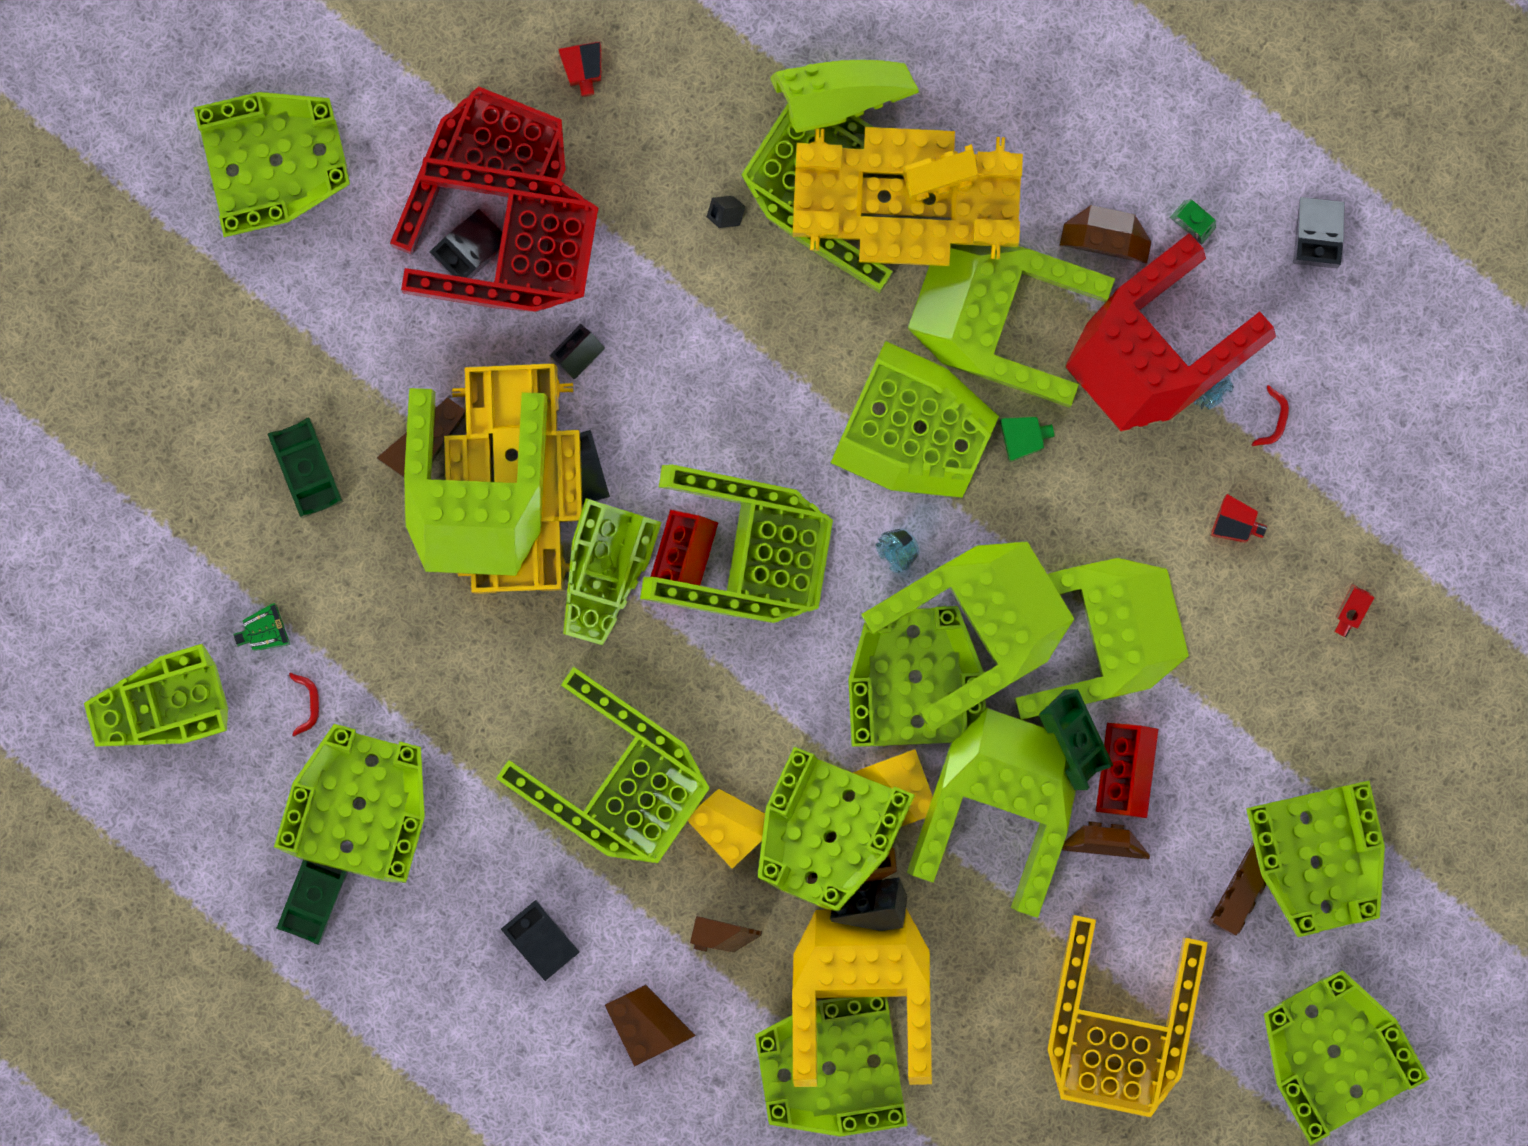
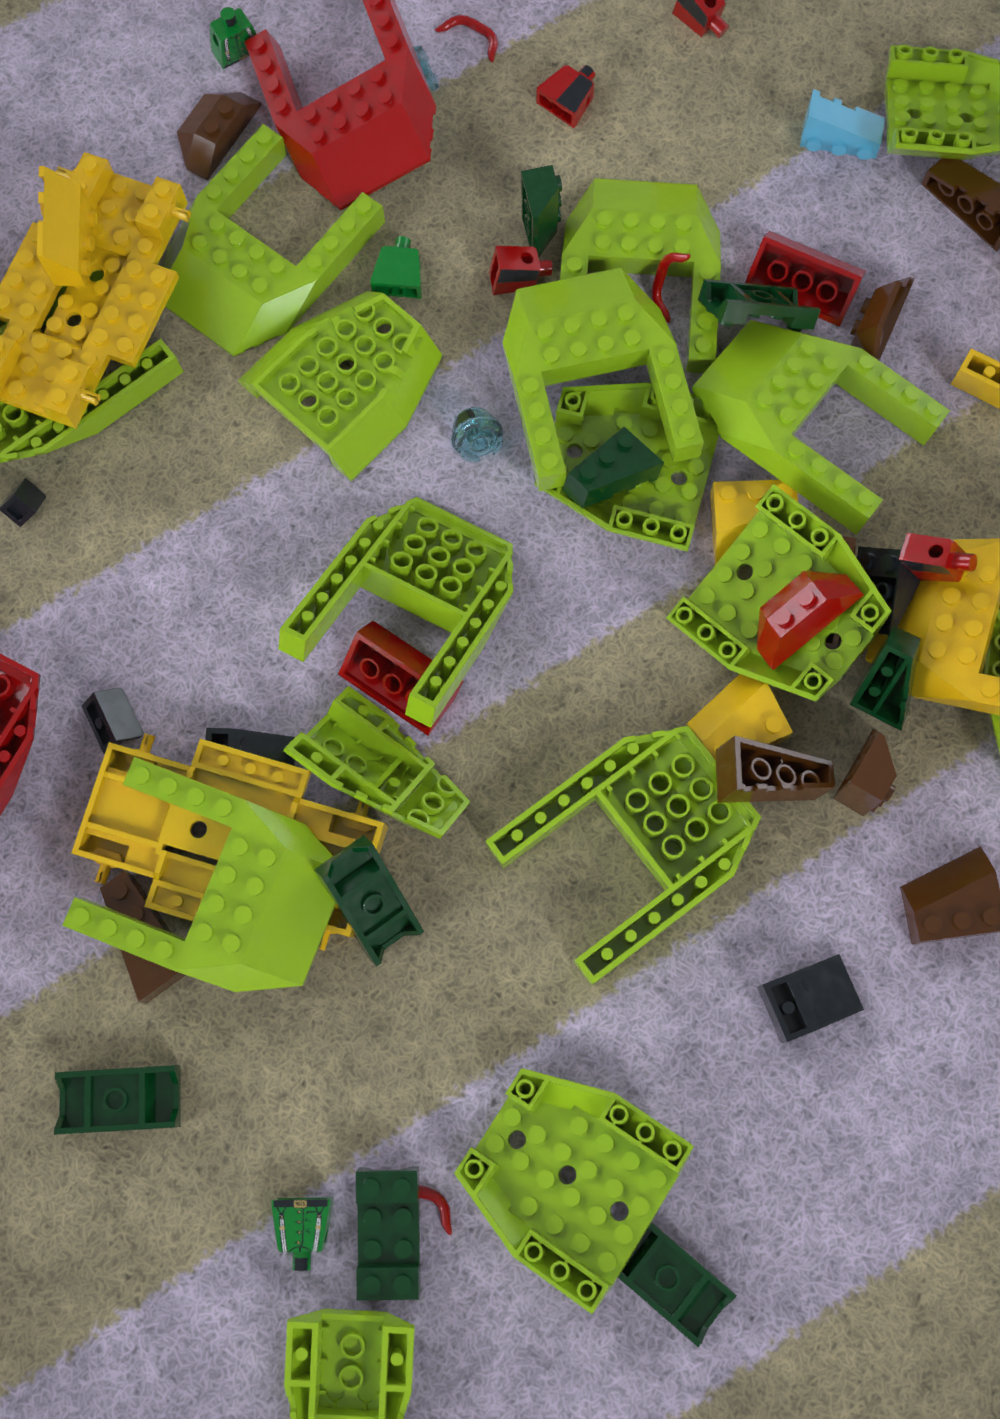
camera: 65 degrees left, 10 degrees down
none -> dark green piece [314,835,424,967]
none -> dark green piece [356,1166,421,1301]
none -> red torso [489,245,552,295]
none -> dark green slope [521,165,562,259]
none -> dark green wedge [562,427,664,509]
none -> red animal [651,252,691,323]
none -> reddish brown wedge [716,736,835,803]
none -> red wedge [757,571,864,670]
none -> medium azure wedge [800,89,885,160]
none -> dark green wedge [849,626,921,731]
none -> red torso [899,533,977,582]

